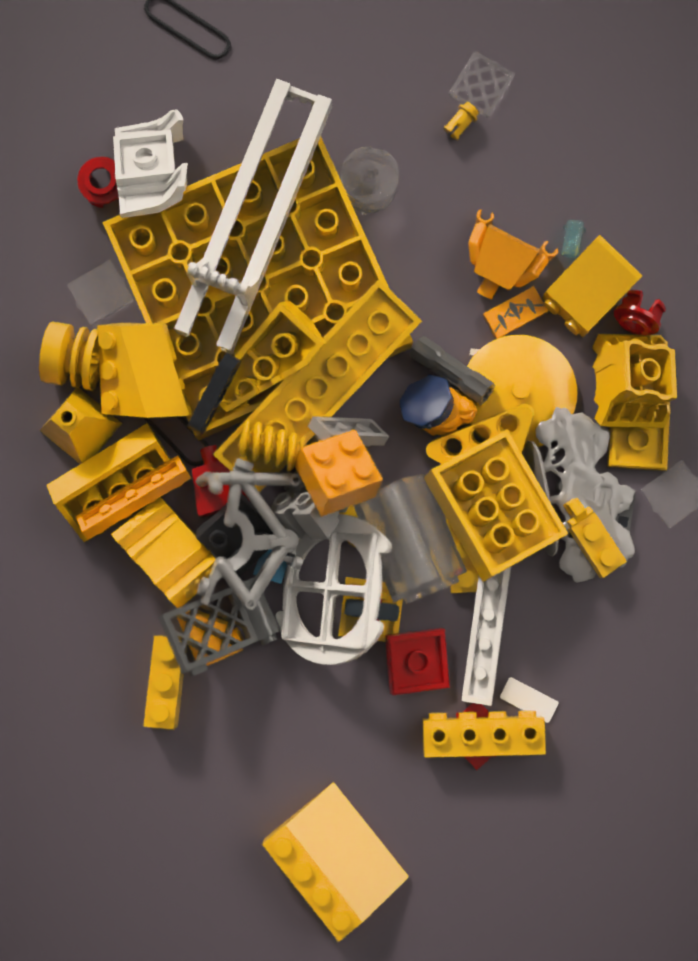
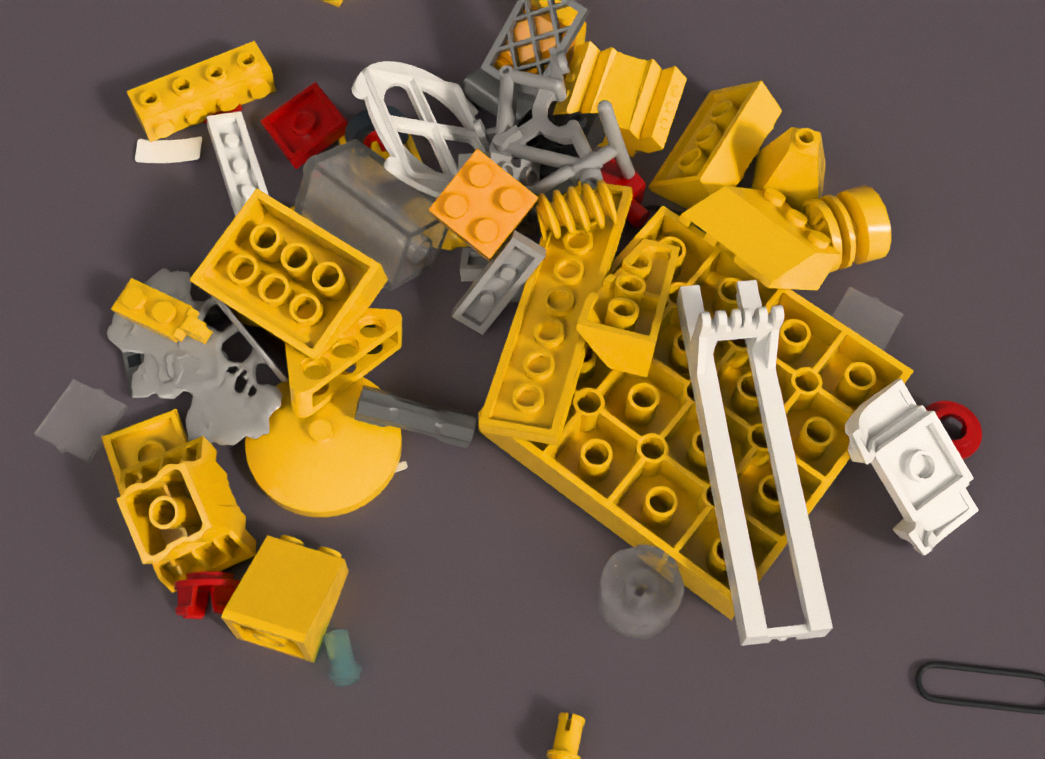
camera: 150 degrees right, 20 degrees down
light orange plate [76,455,191,540] -> none
black beam [187,353,241,436] -> none
dark blue piece [399,374,478,436] -> none
light orange torso [468,209,558,299] -> none
light orange tile [483,286,548,339] -> none

